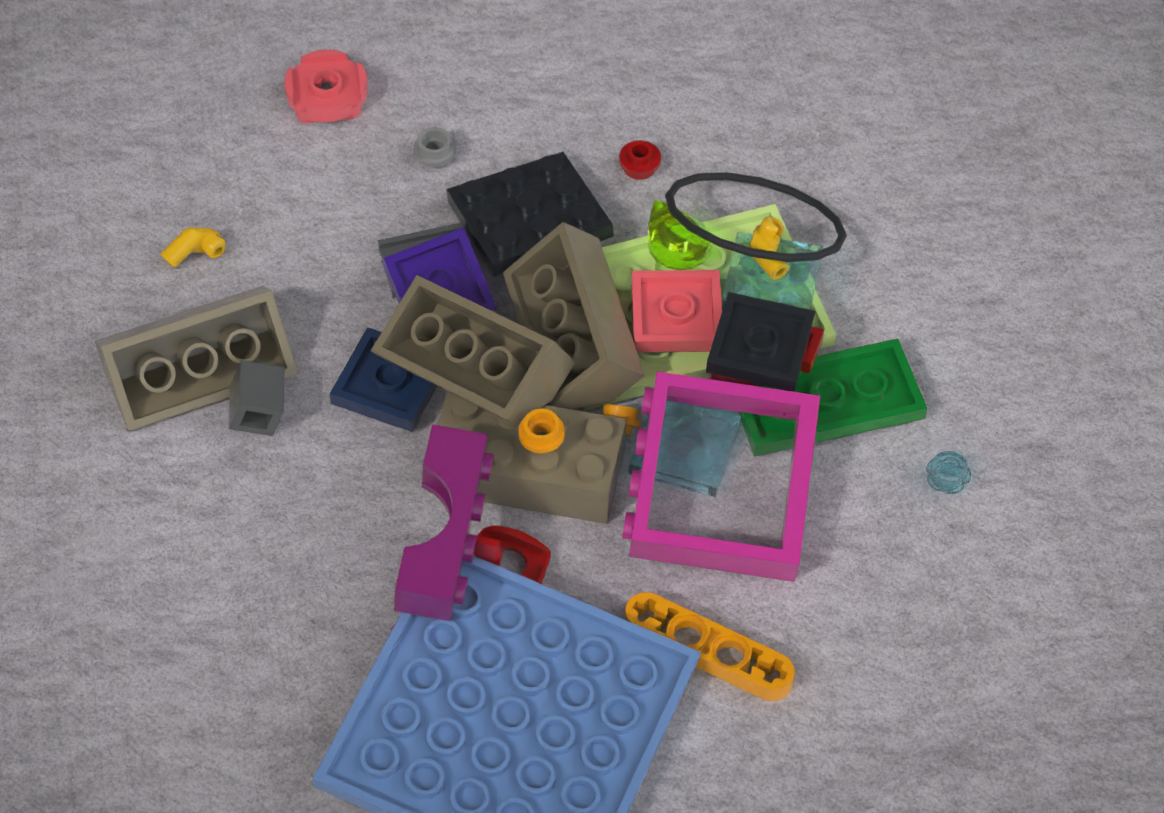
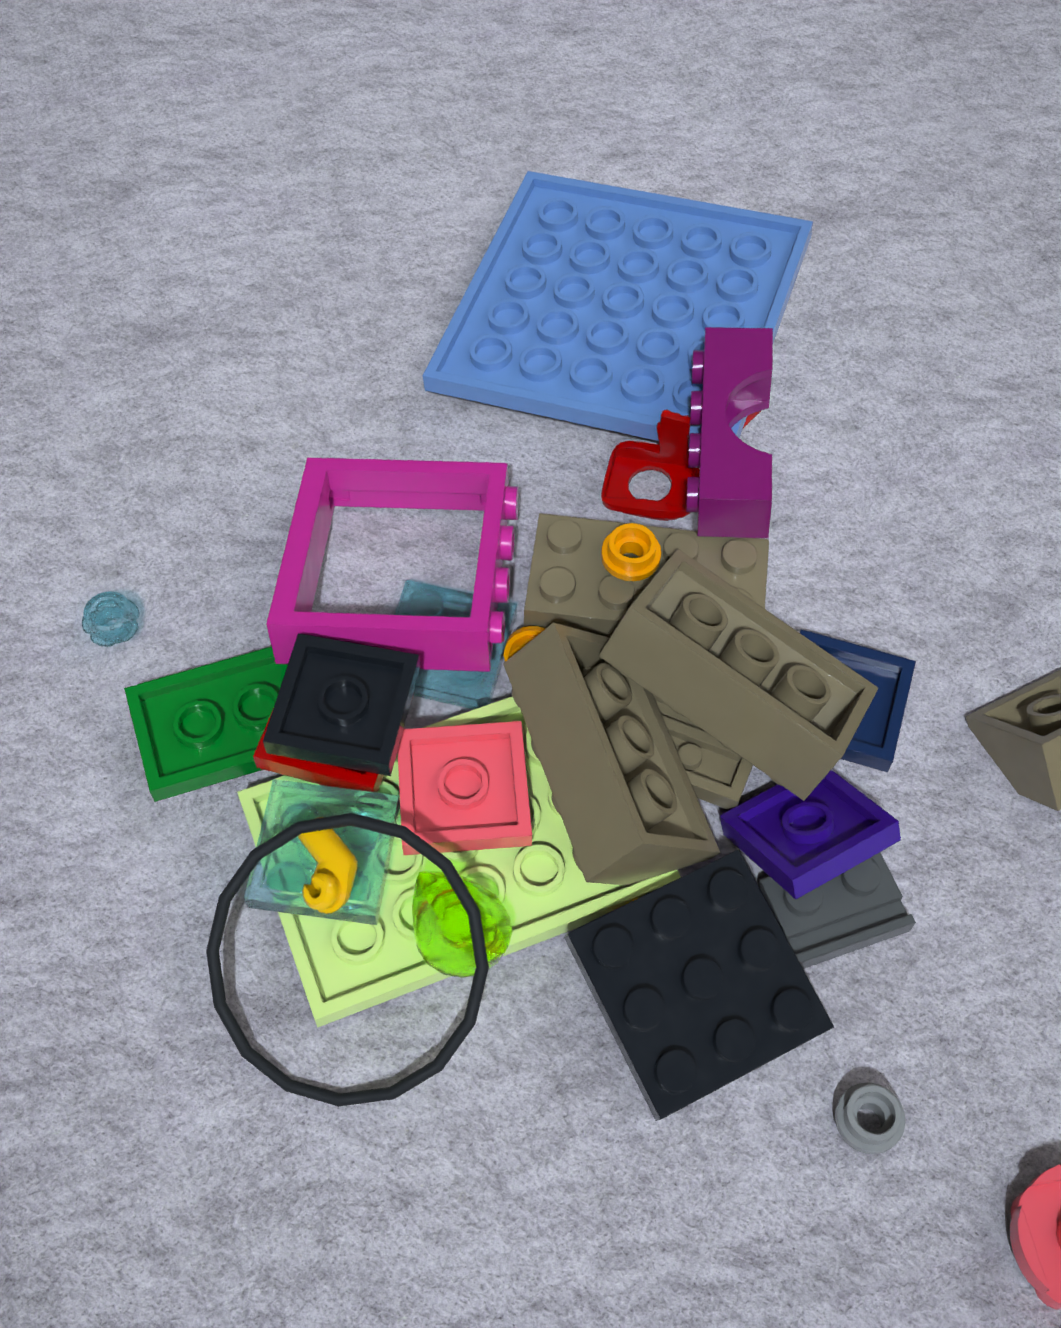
camera: 175 degrees right, 5 degrees up
dark grey brick [229,360,285,436] -> none
red plate [619,140,661,180] -> none
light orange beam [625,592,795,701] -> none

